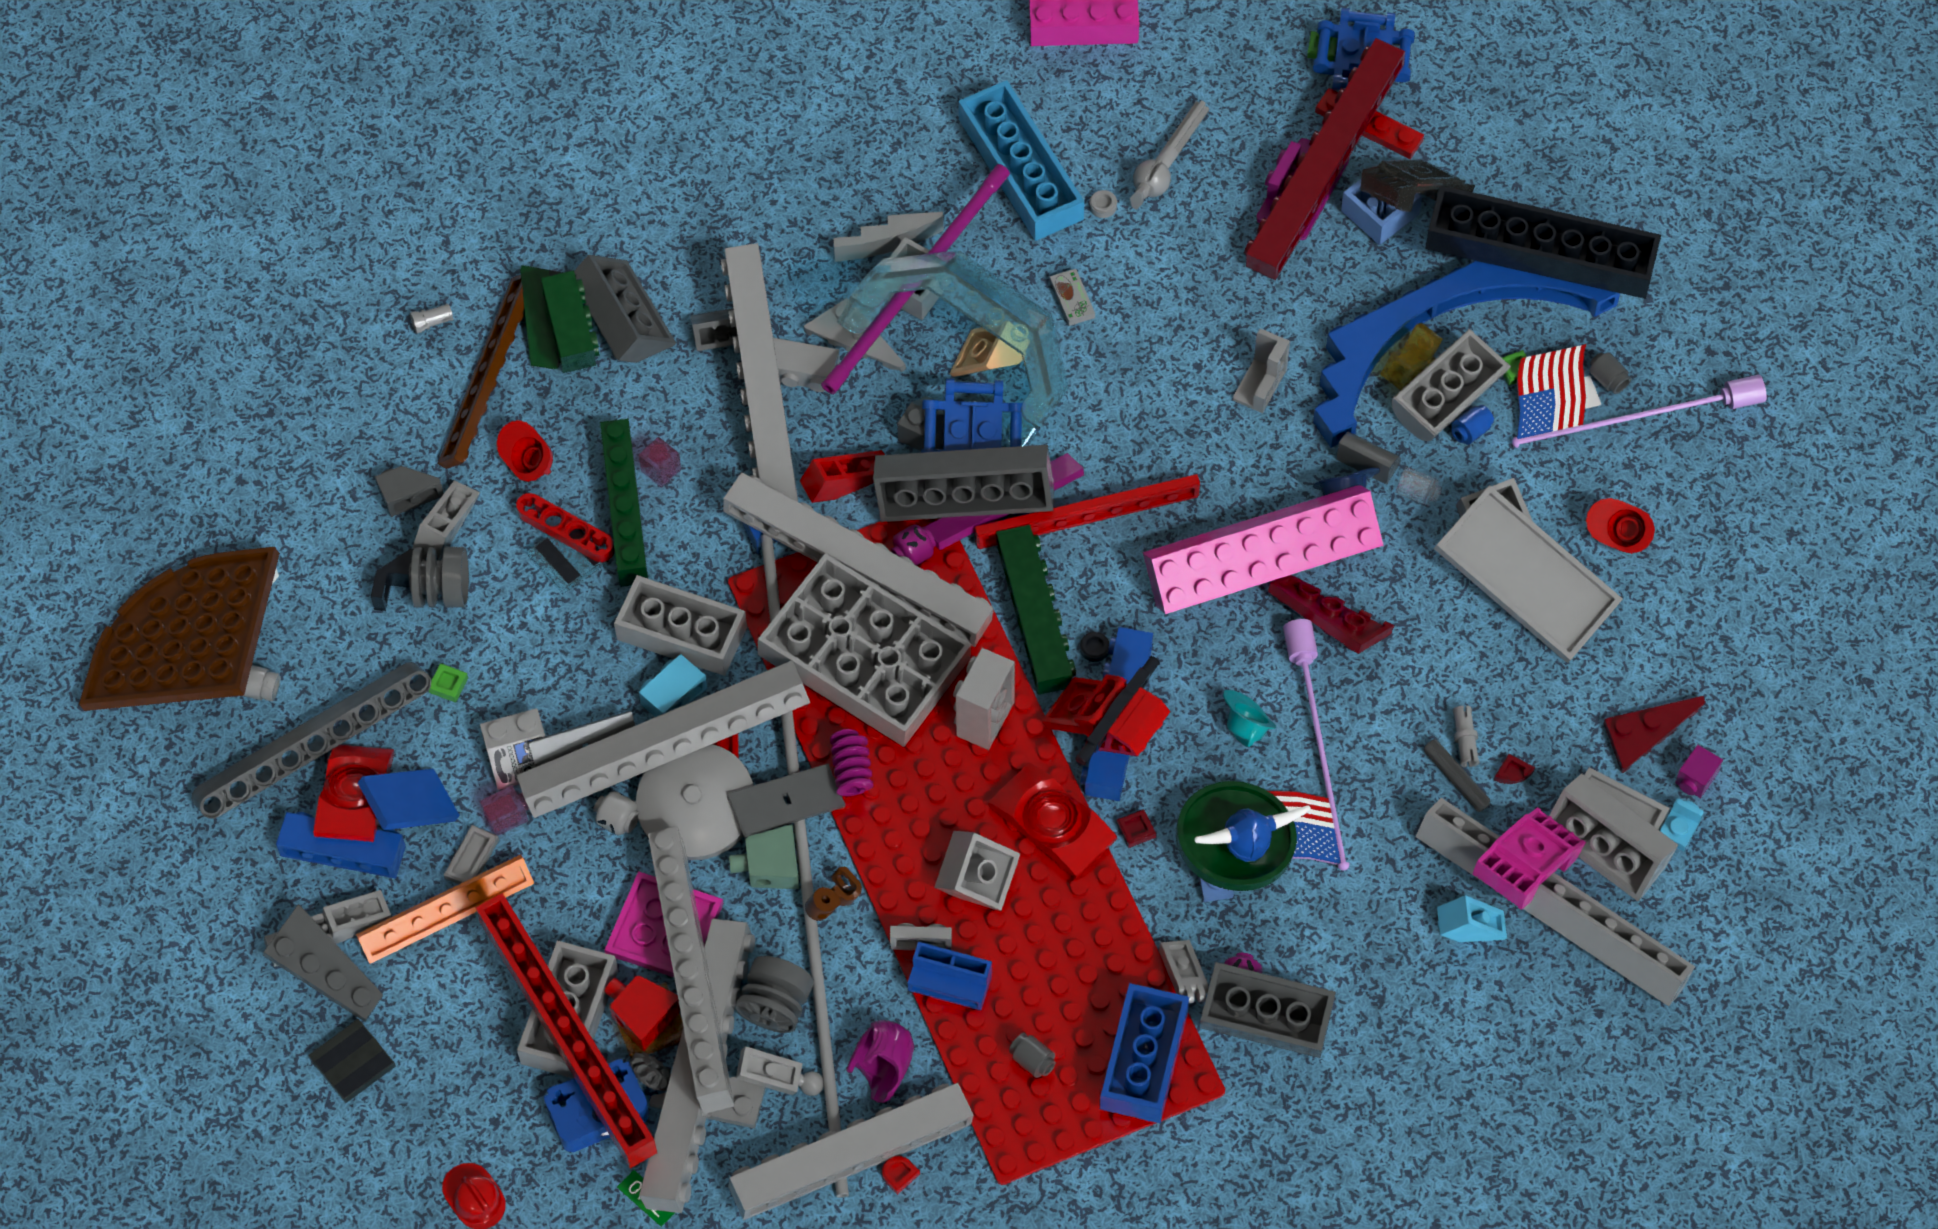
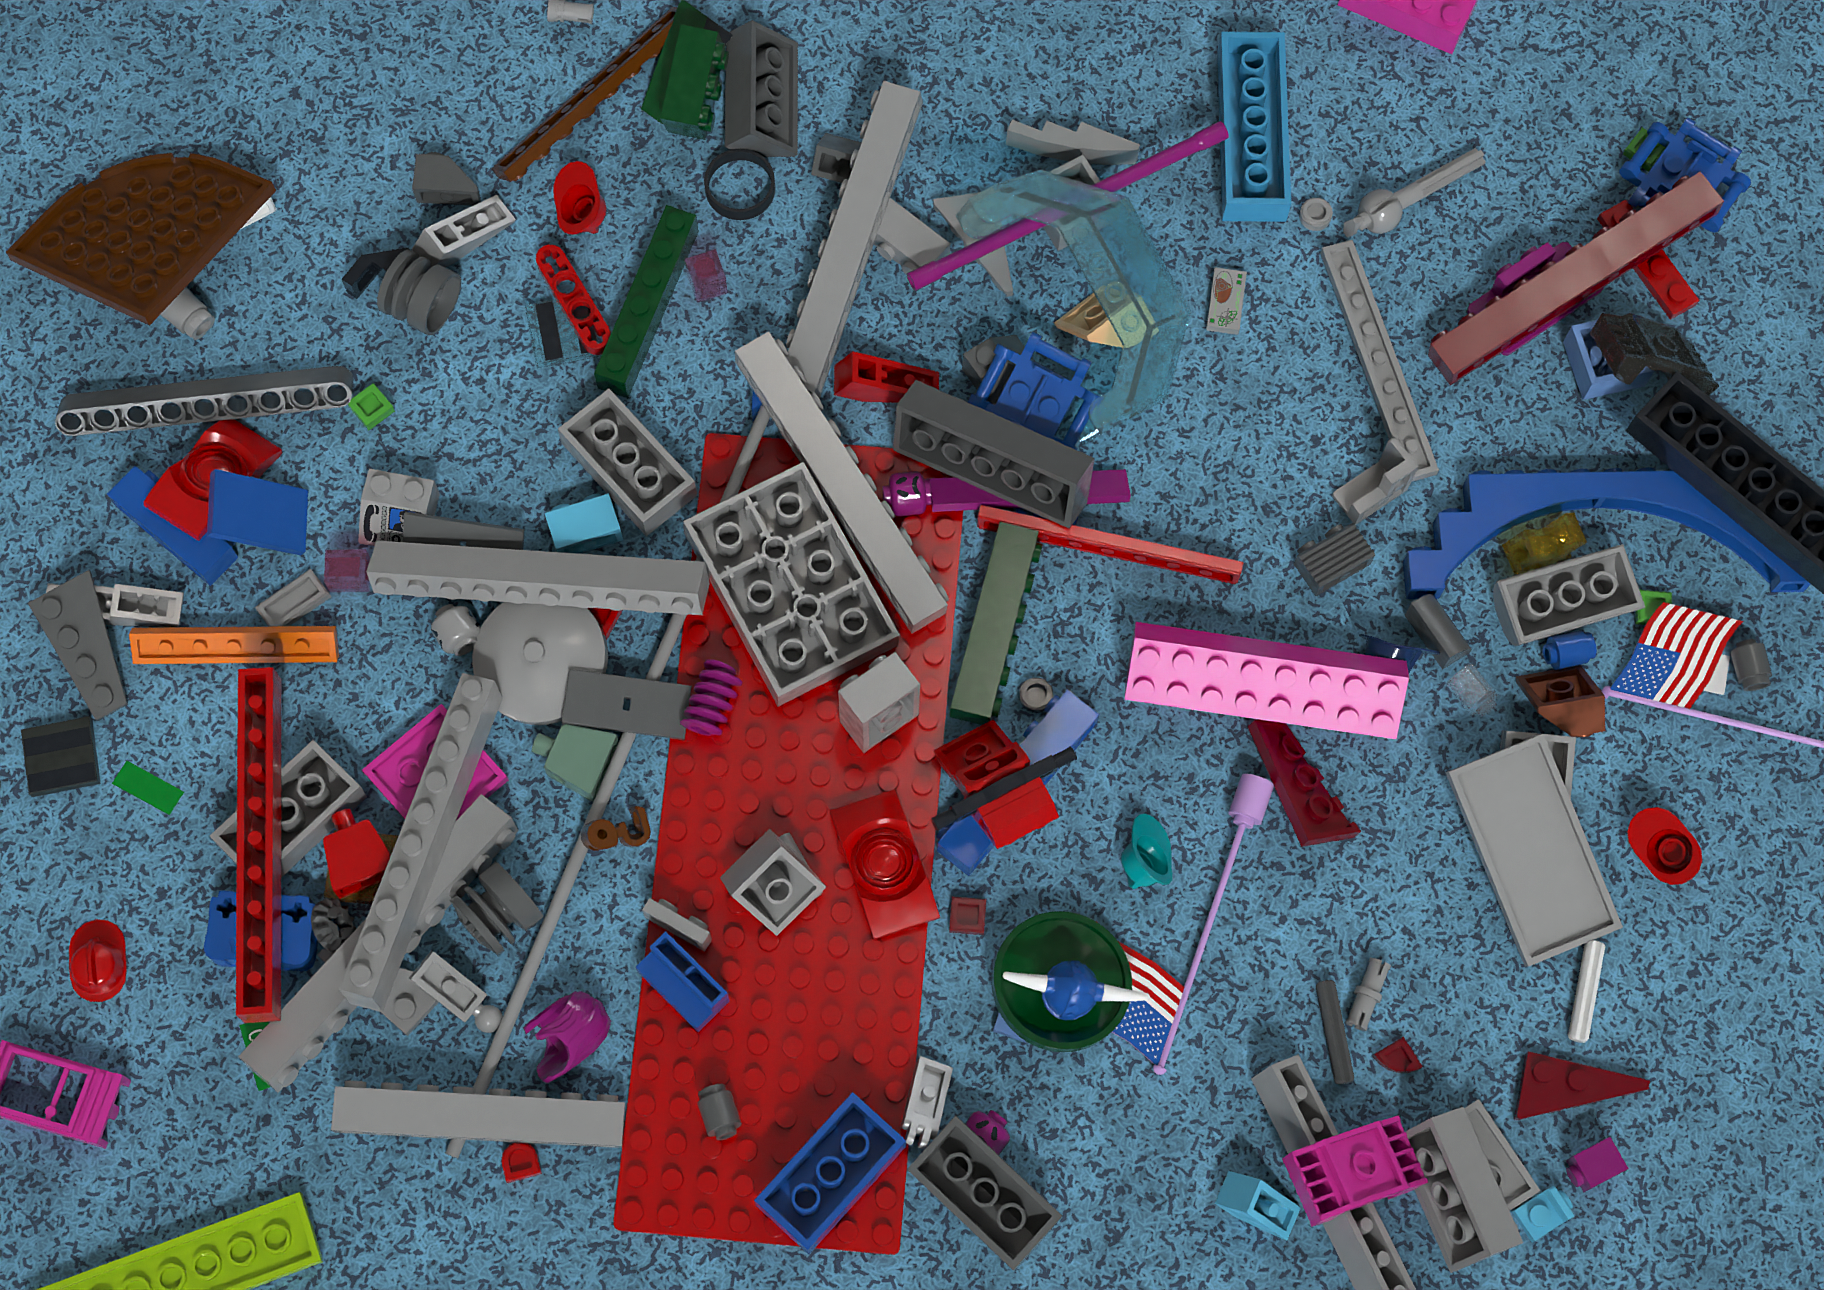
camera: 25 degrees right, 10 degrees up
none -> green sticker [112,761,184,815]
none -> black tyre [704,149,775,220]
none -> dark grey brick [1294,523,1375,596]
none -> light grey plate [1320,240,1439,482]
none -> copper slope [1516,665,1605,737]
none -> white axle [1568,940,1605,1043]

